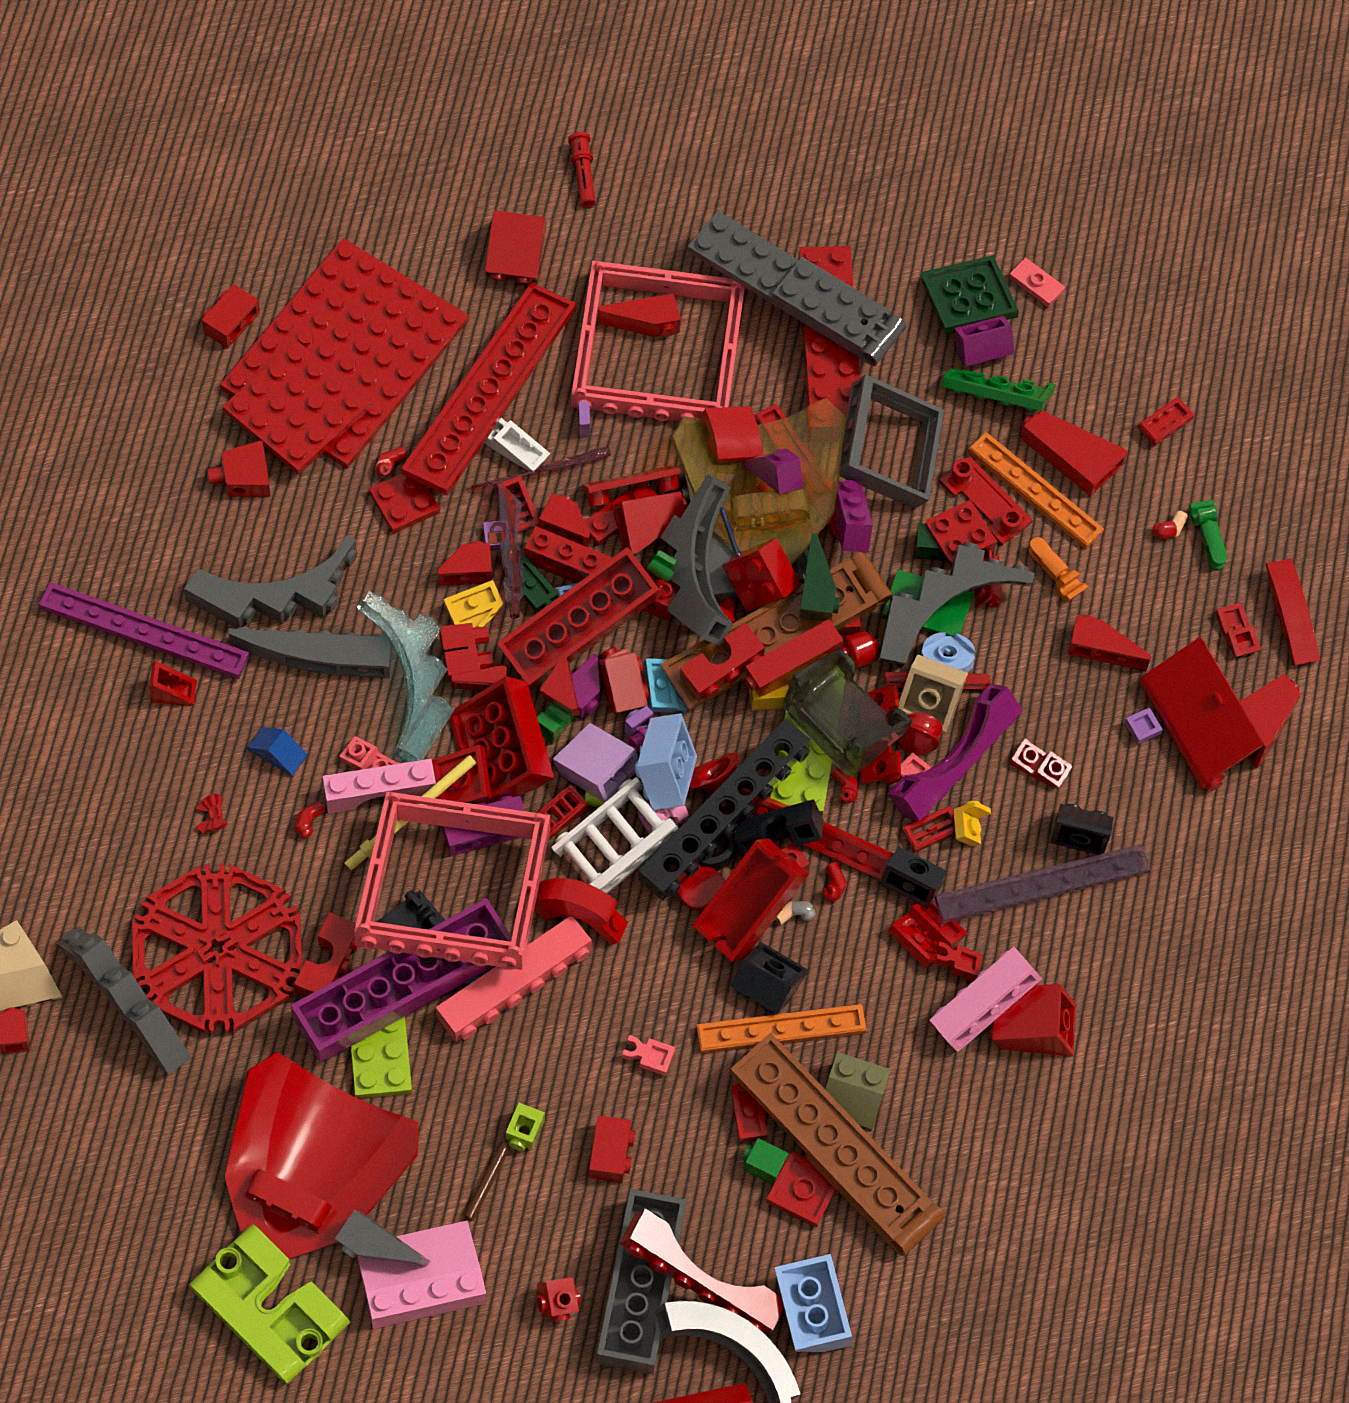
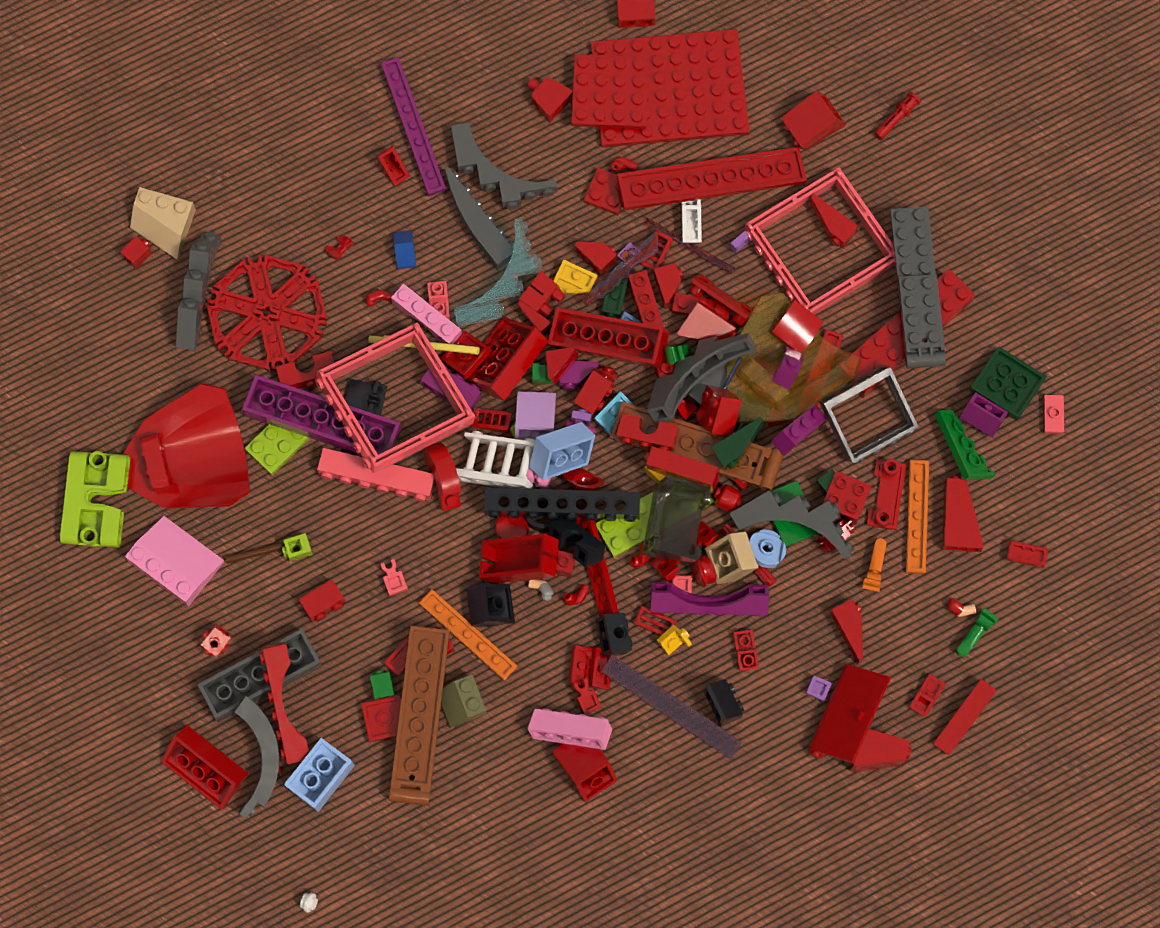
camera: 55 degrees right, 10 degrees up
flat silver slope [335,1210,430,1266] -> none

